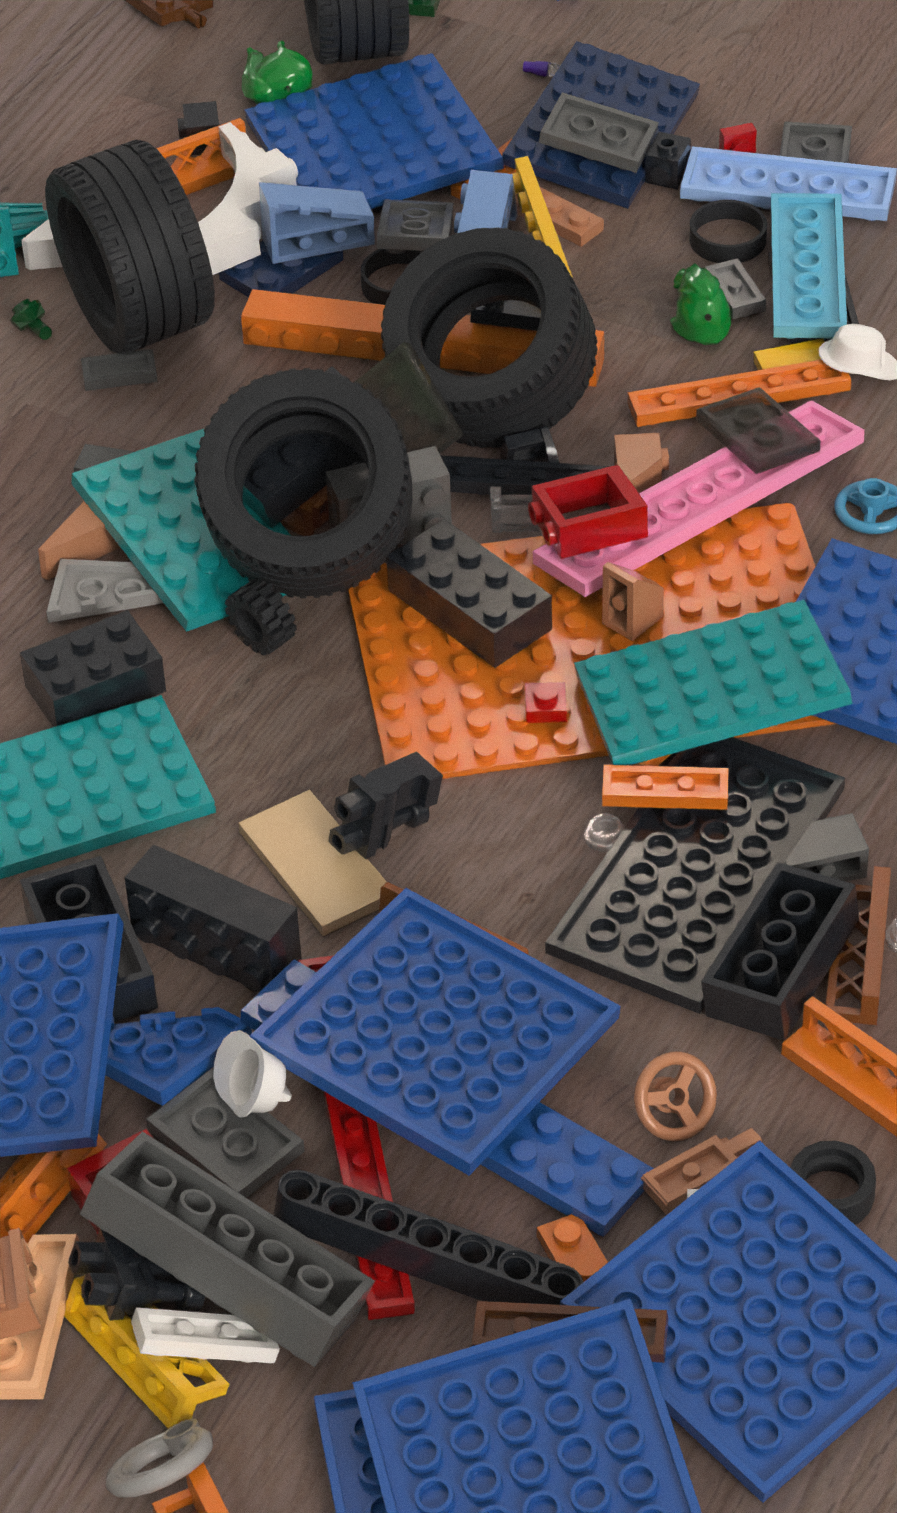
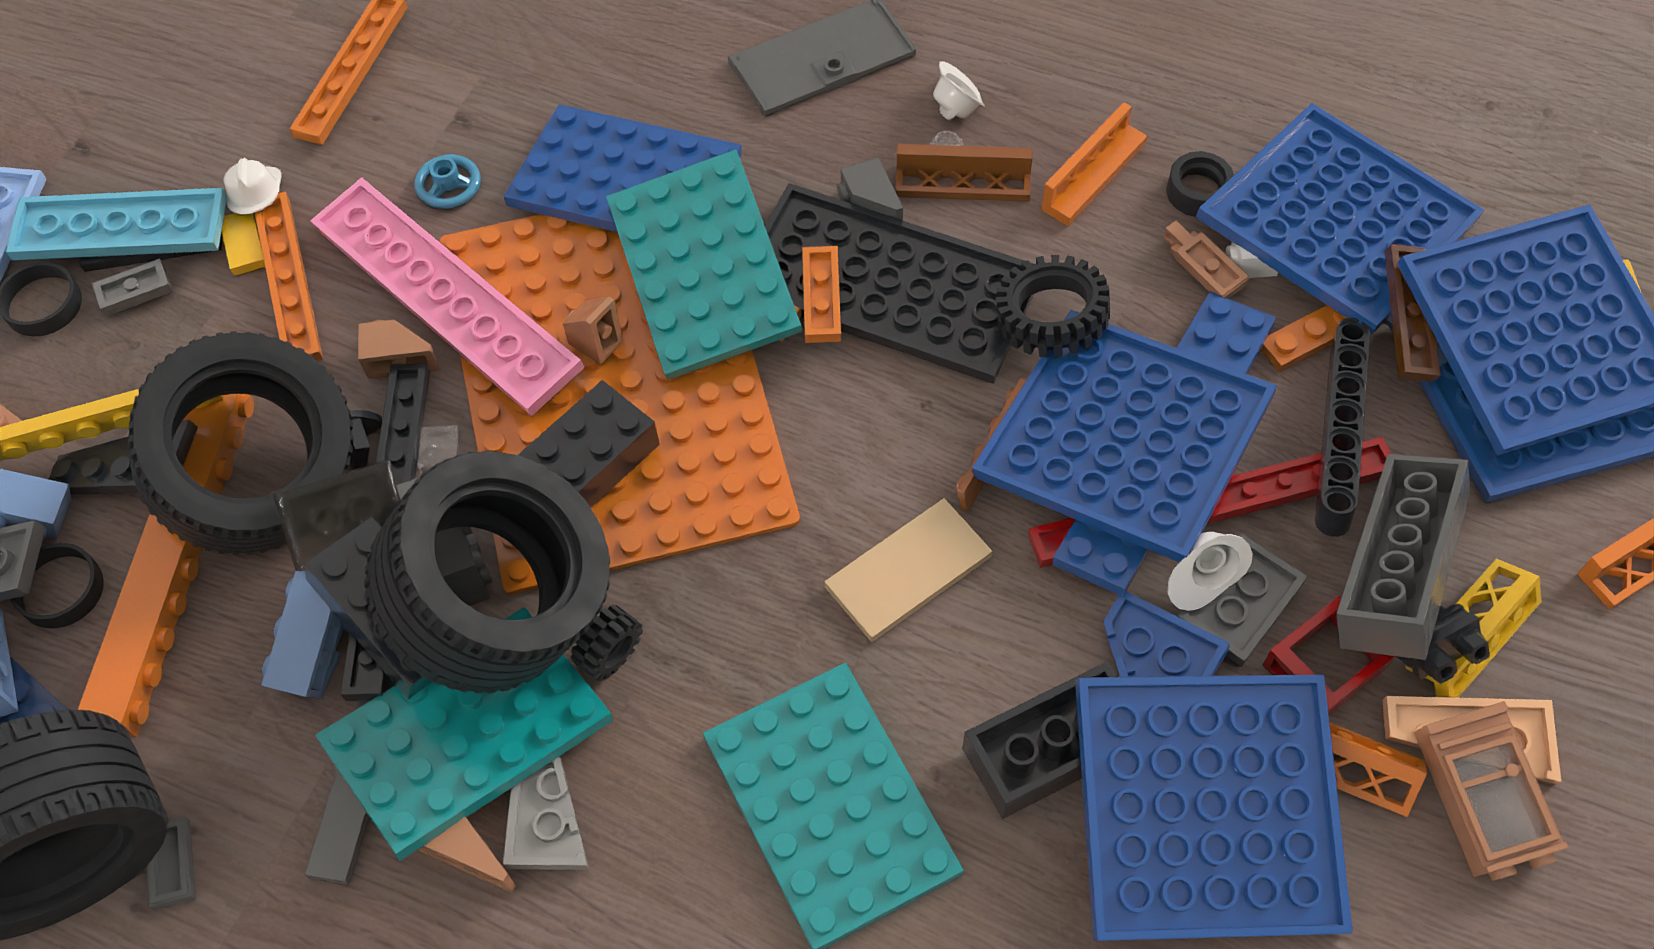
camera: 95 degrees left, 15 degrees up
black brick [20,610,166,727] -> none
light grey piece [105,1419,213,1498] -> none
black brick [124,844,302,992] -> none
white plate [131,1307,280,1363] -> none
black hips [328,751,443,859] -> none
plate [525,682,567,723] -> none
red window [528,465,648,559] -> none
clear plate [584,813,625,852] -> none
nougat piece [634,1052,717,1141] -> none
green piece [670,263,731,345] -> none
clear smoke tile [696,387,821,474] -> none
black brick [701,862,859,1041] -> none
none -> black tyre [996,255,1110,357]

